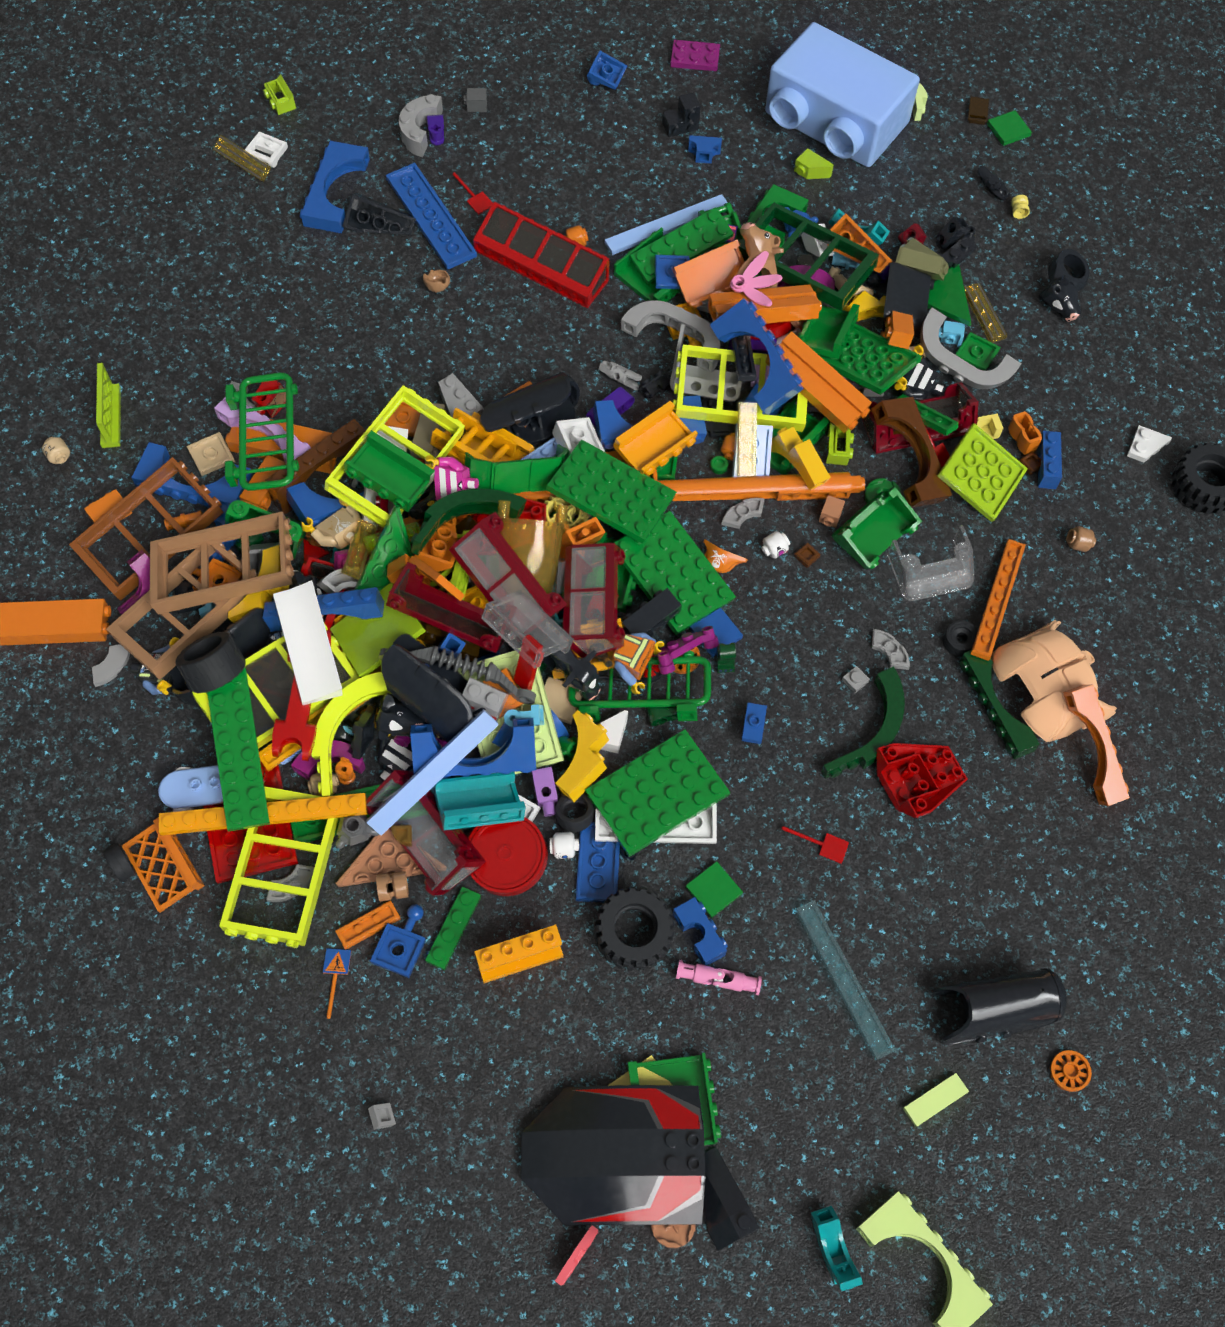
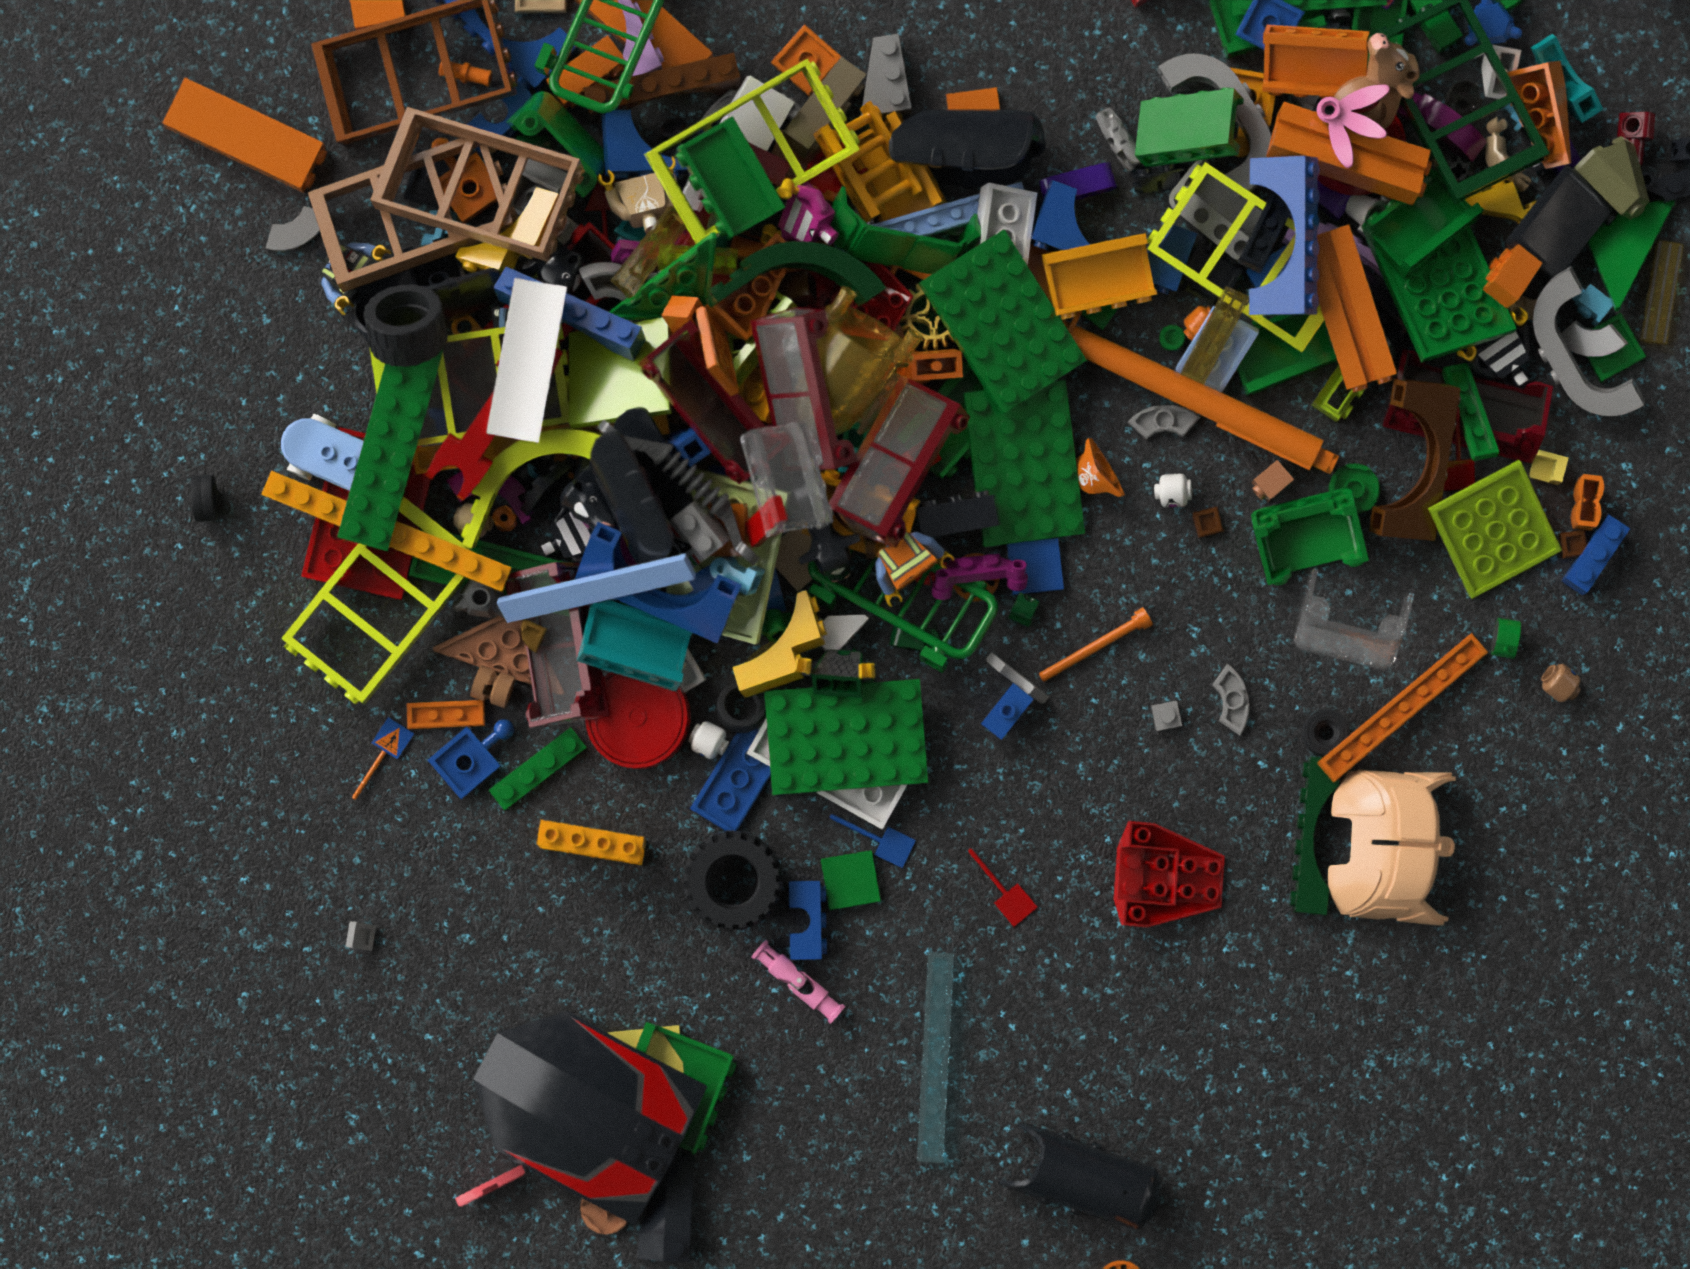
camera: 30 degrees right, 20 degrees up
magenta arch [117,549,150,615] -> none
orange fence [122,817,205,913] -> none
light grey tile [266,864,315,902] -> none
medium lavender torso [532,767,558,817] -> none
yellow arch [771,427,831,491] -> none
dark green arch [821,666,905,779] -> none
yellowish green tile [903,1073,969,1127] -> none
arch [1063,684,1129,806] -> none
none -> torso [795,645,875,698]
none -> blue piece [830,814,916,868]
none -> light grey tile [986,652,1049,704]
none -> orange piece [1039,607,1153,682]
none -> green panel [1135,87,1244,167]
none -> green piece [1491,618,1521,659]
none -> light grey tile [1561,321,1628,357]

